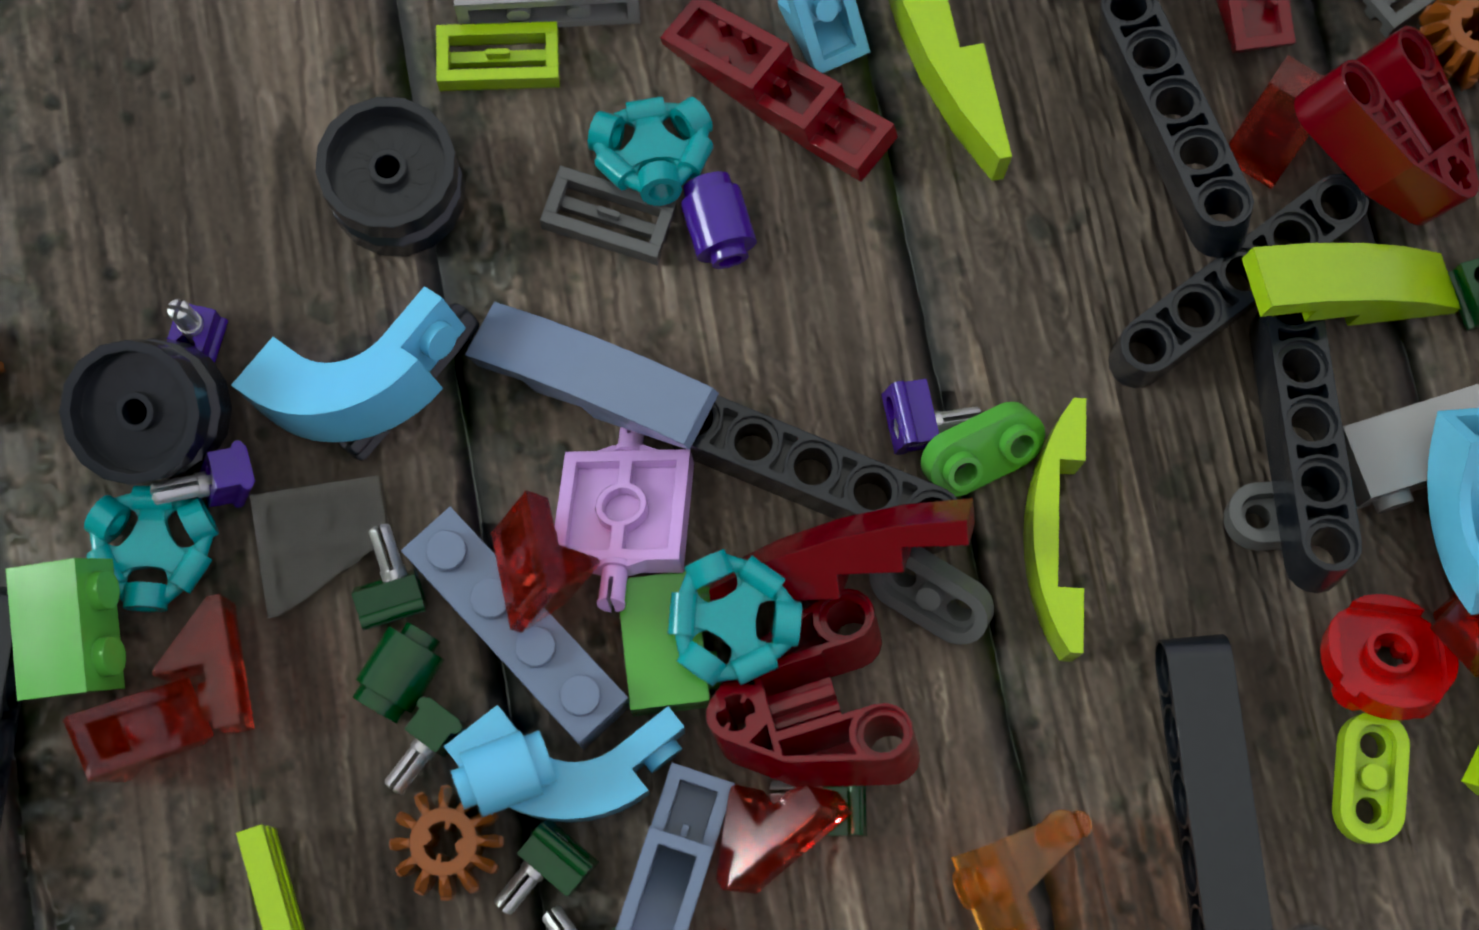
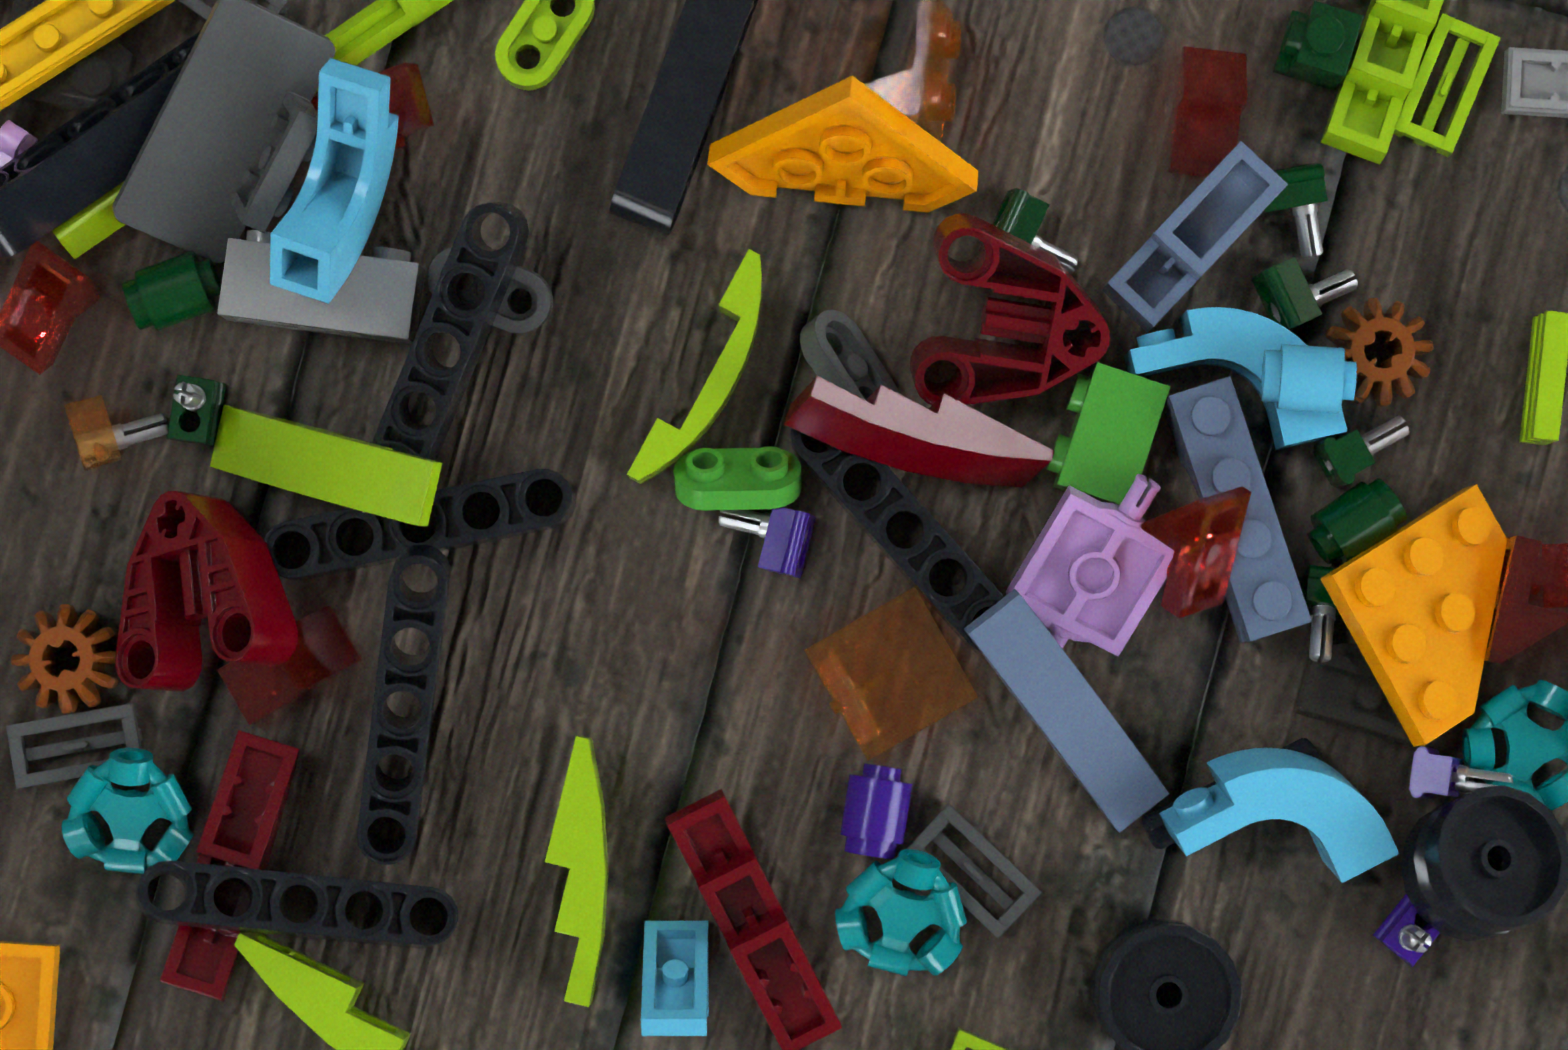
camera: 150 degrees left, 10 degrees up
teal piece [668,549,802,687] -> none
clear red slope [716,784,852,894] -> none
red plate [1320,594,1459,720] -> none
none -> light orange plate [707,75,978,213]
none -> clear orange plate [804,587,978,761]
none -> light orange plate [1320,484,1507,747]

